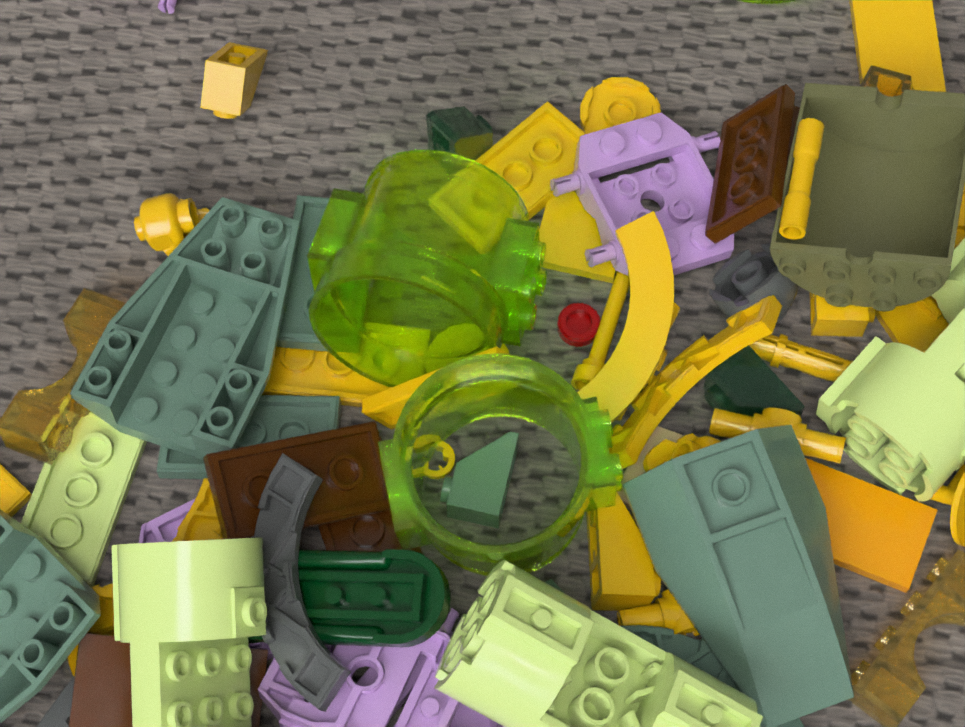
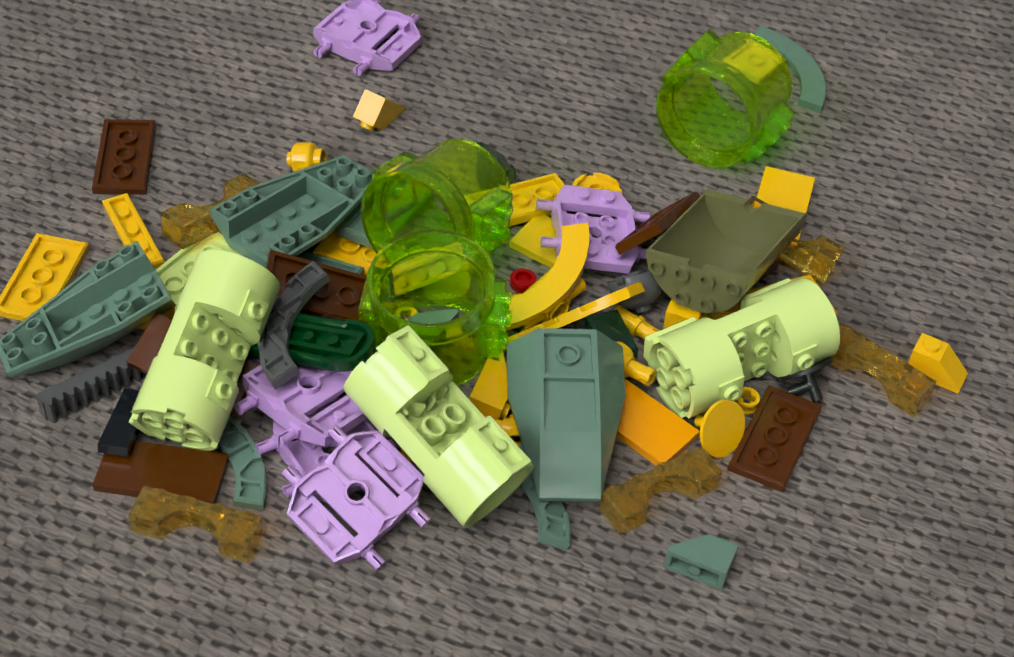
camera: 15 degrees right, 20 degrees down
yellow piece [779,118,824,240] -> none

